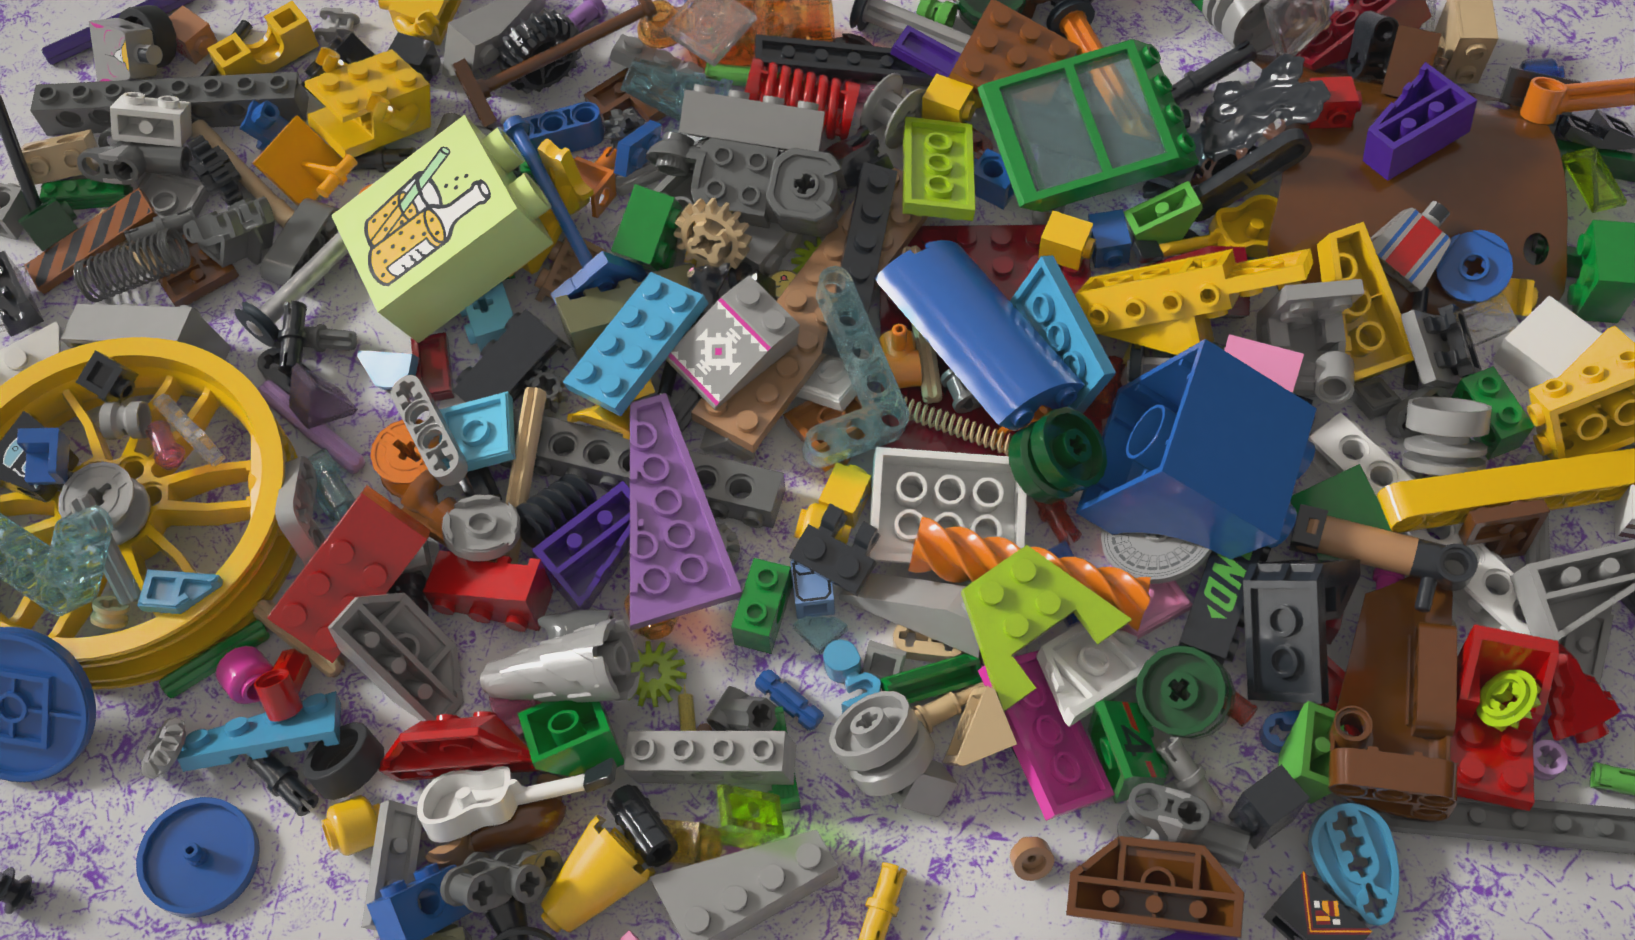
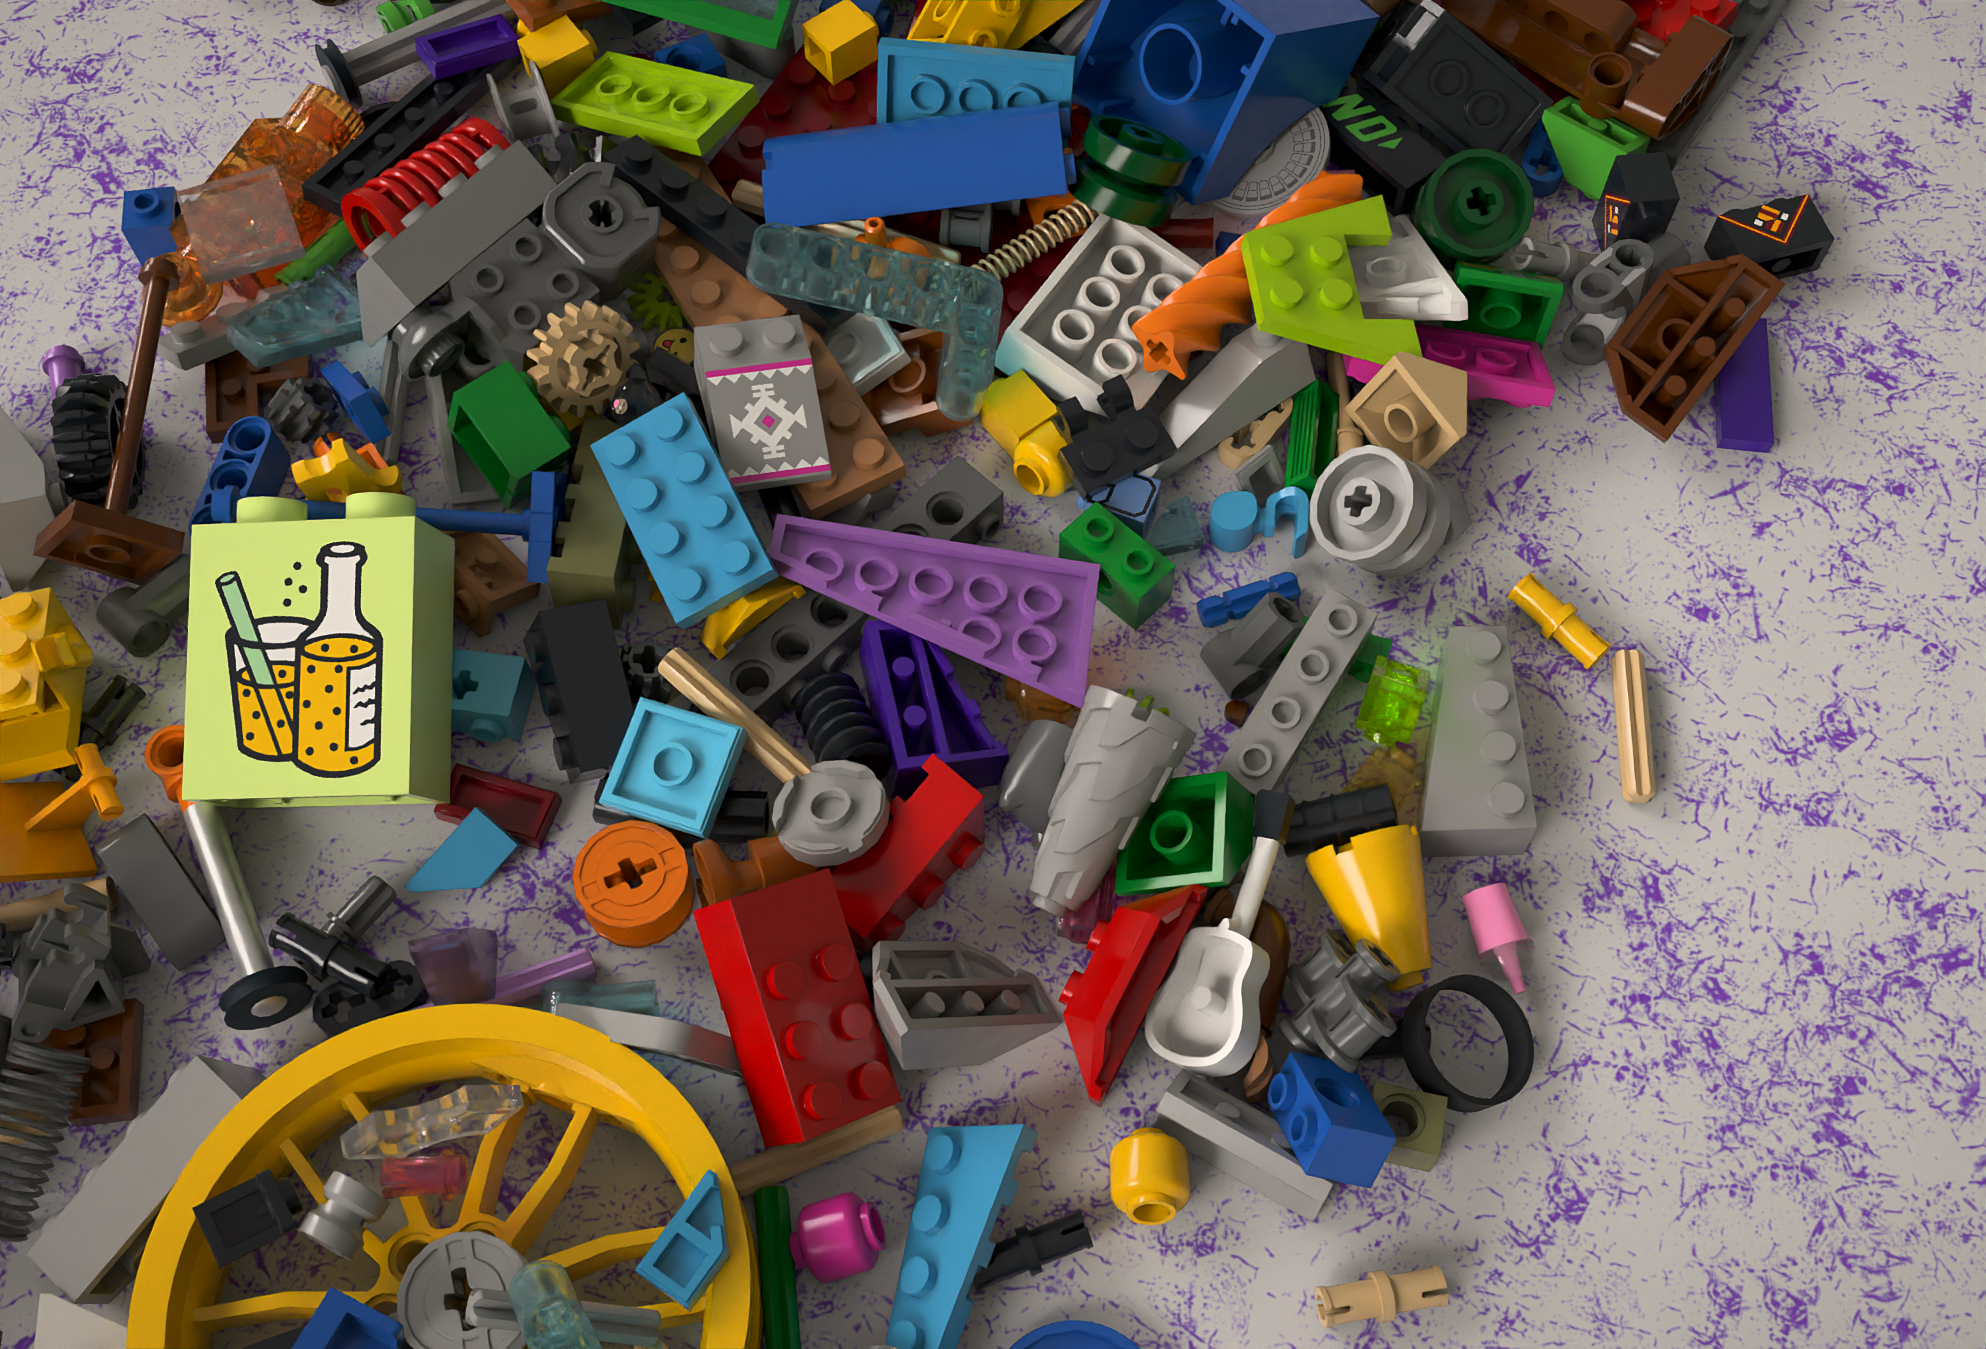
camera: 65 degrees left, 0 degrees up
red piece [254,648,312,722] -> none
black tyre [303,722,384,800] -> none
light grey beam [391,375,468,486] -> none
light yellow piece [678,684,696,731] -> none
medium nougat tile [1010,837,1054,881] -> none
dark azure piece [1308,803,1399,926] -> none

